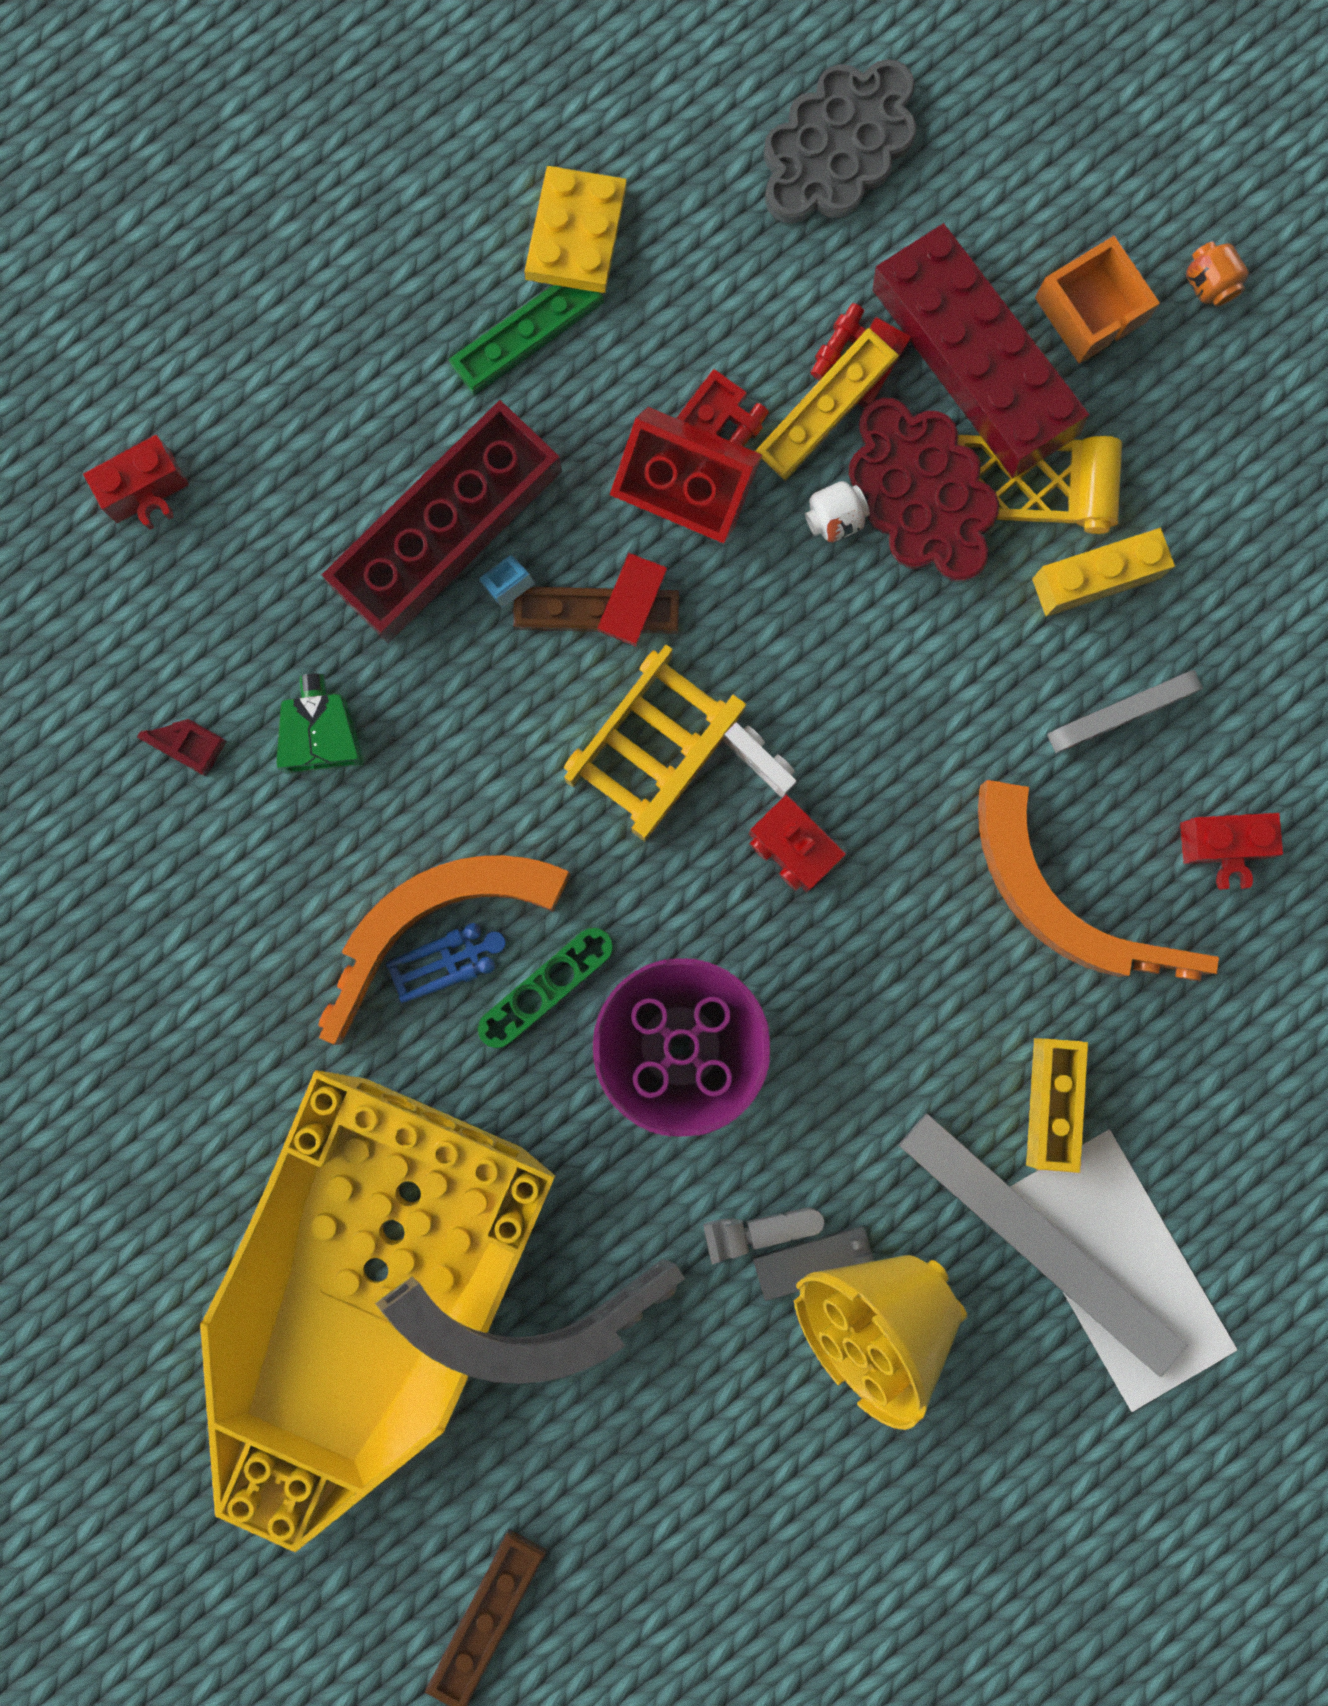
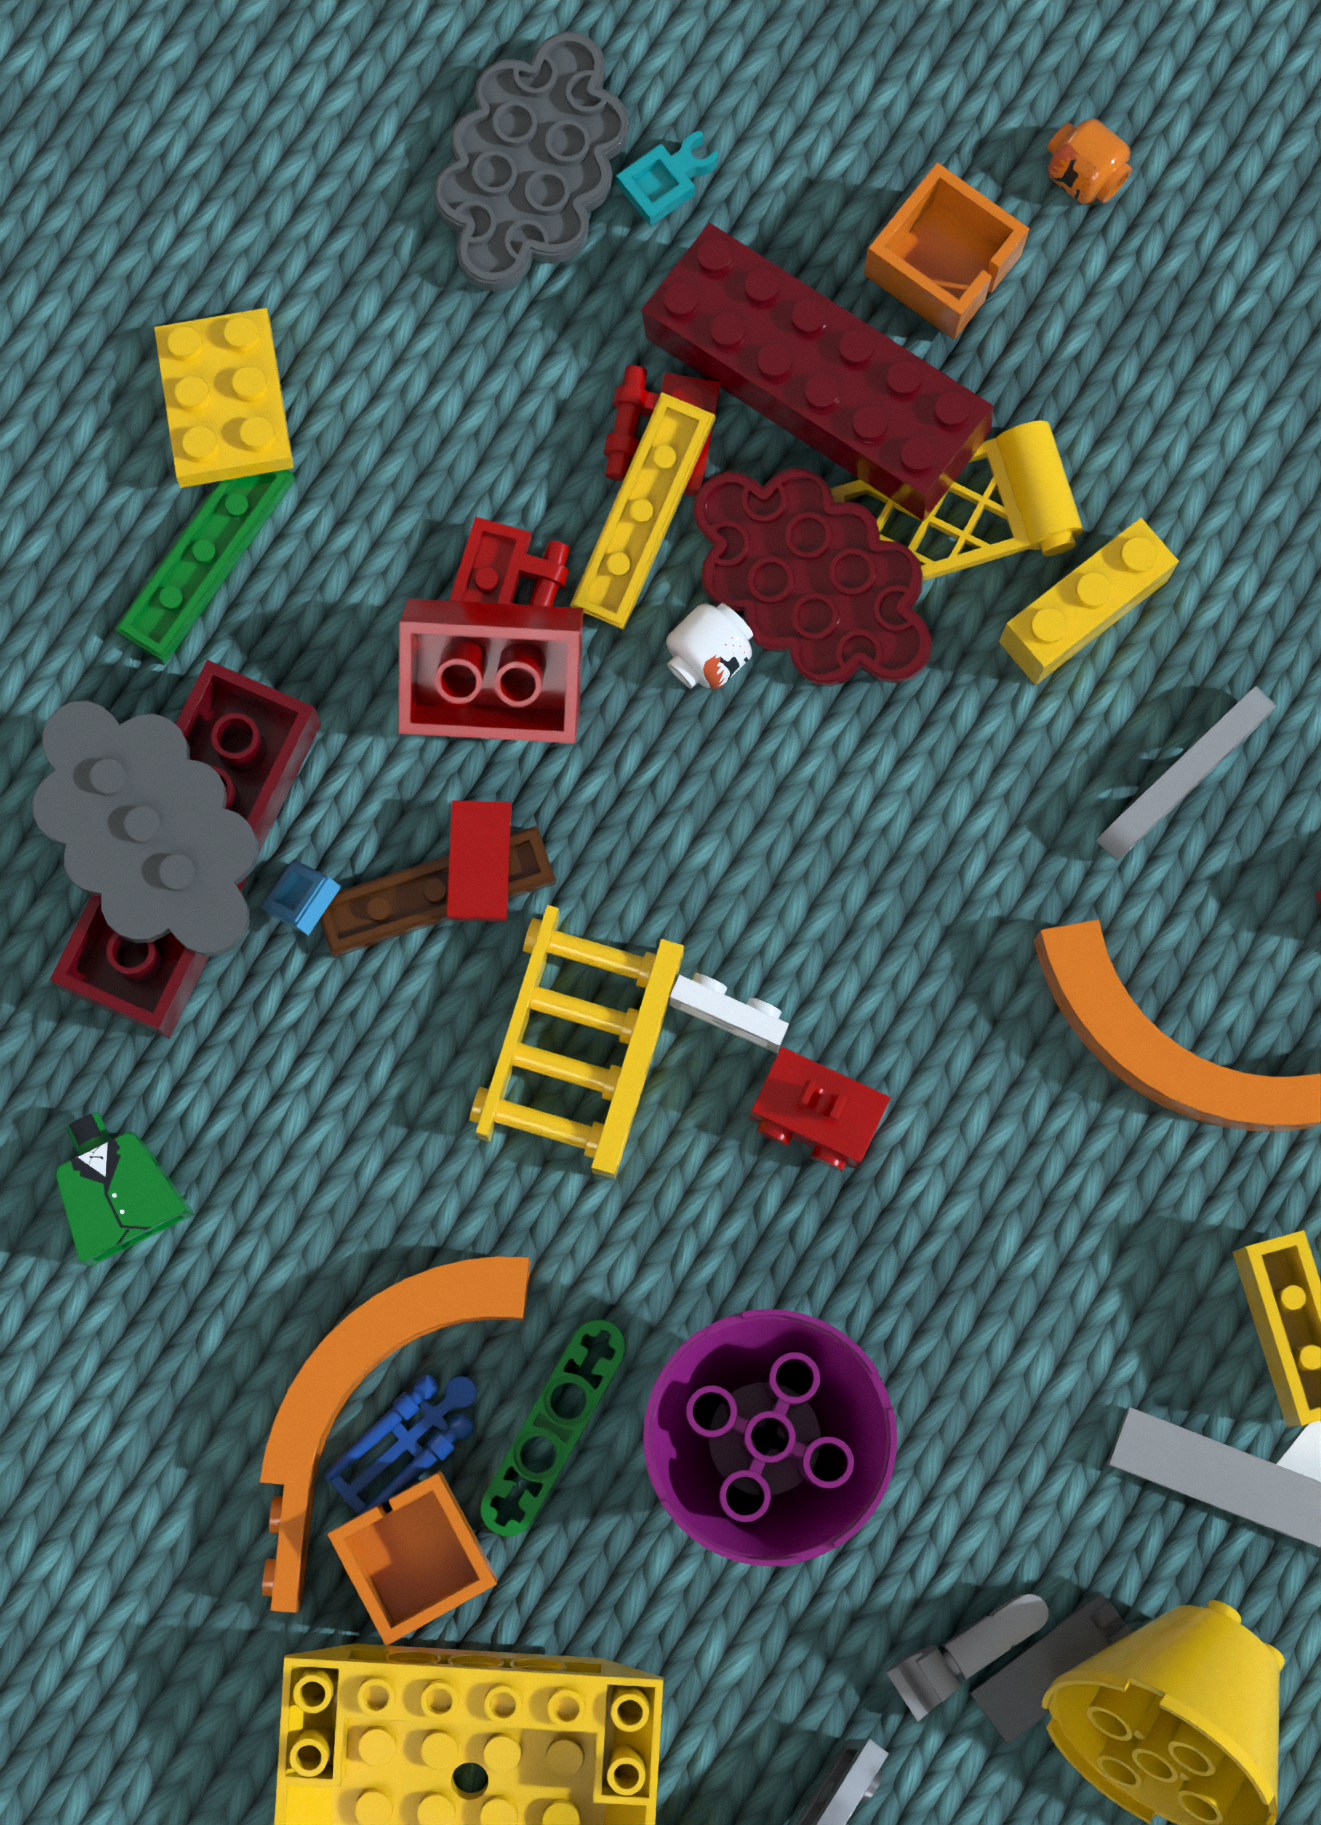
camera: 20 degrees left, 5 degrees down
none -> dark grey plate [33,701,258,956]
none -> orange piece [327,1470,498,1646]
none -> teal plate [616,131,719,227]

